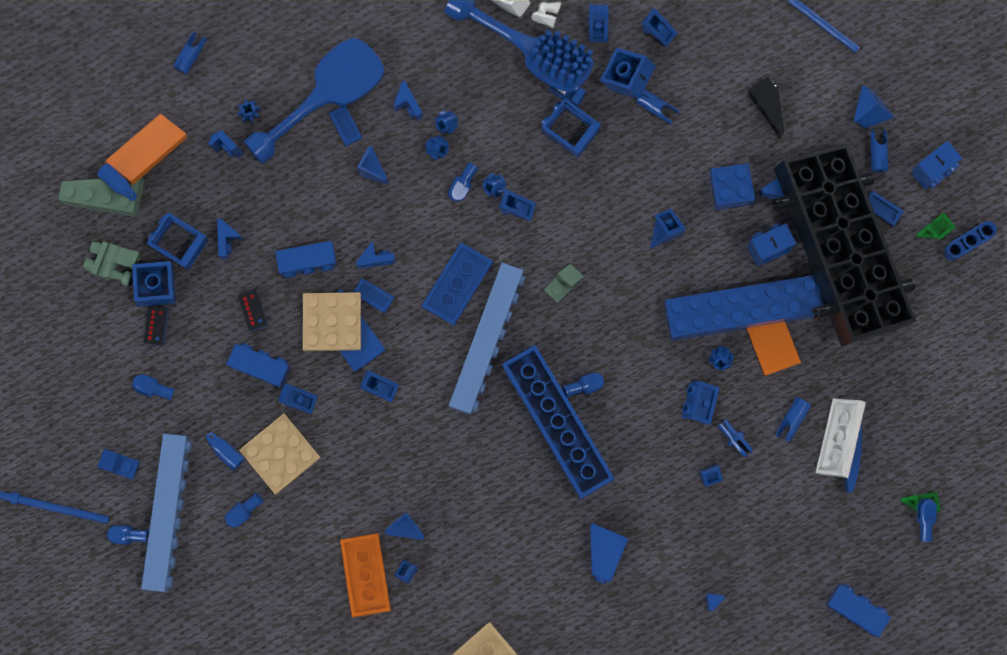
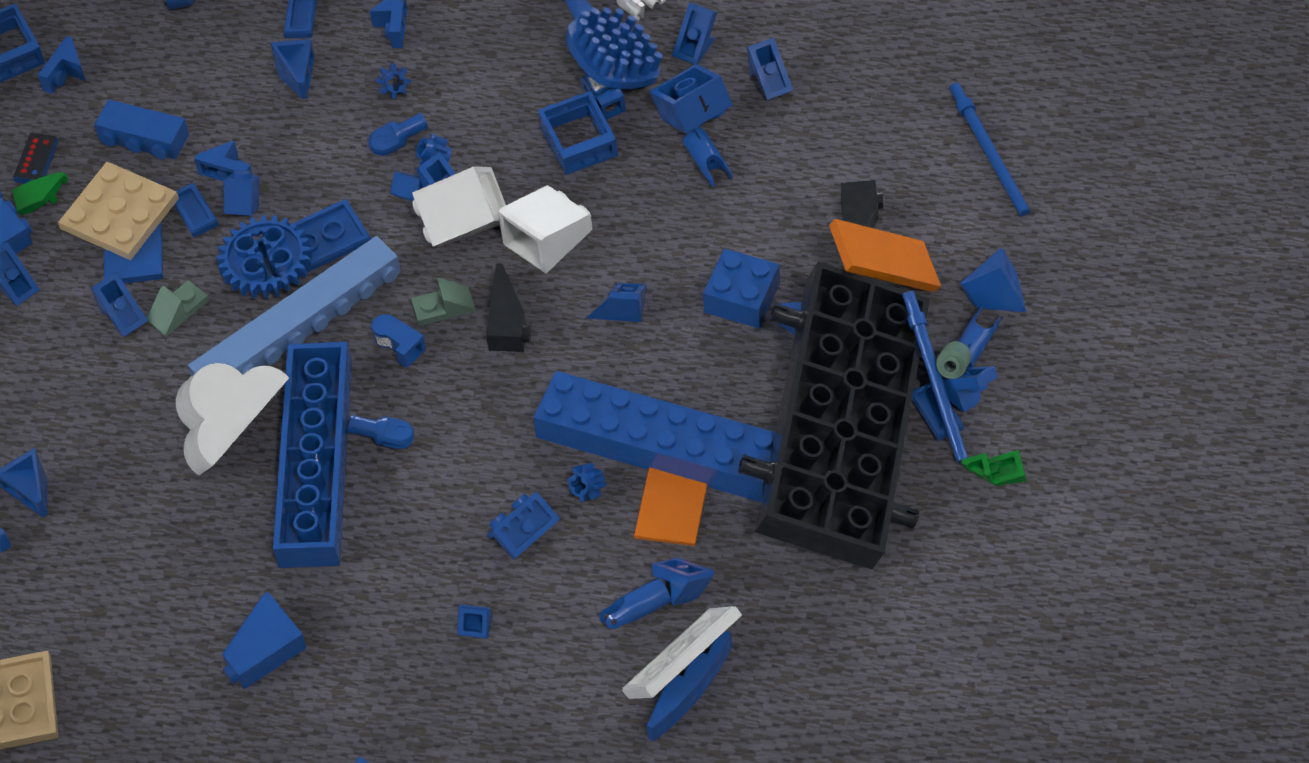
camera: 30 degrees right, 25 degrees down
blue gear [435,110,459,134] -> none
blue arm [717,419,753,457] -> none
blue brick [747,223,796,267] -> none
blue brick [911,141,962,190] -> none
blue beam [944,221,997,261] -> none
none -> green slope [12,172,69,215]
none -> sand green slope [147,280,209,337]
none -> white brick [176,363,289,475]
none -> blue gear [217,215,313,299]
none -> blue brick [224,170,259,216]
none -> blue leg [371,314,426,368]
none -> blue slope [390,171,422,201]
none -> white slope [412,167,506,247]
none -> black slope [486,263,532,352]
none -> white slope [498,185,593,273]
none -> blue slope [652,557,714,606]
none -> orange tile [829,219,941,292]
none -> blue bar [903,291,968,463]
none -> sand green brick [936,341,971,379]
none -> blue slope [941,366,998,412]

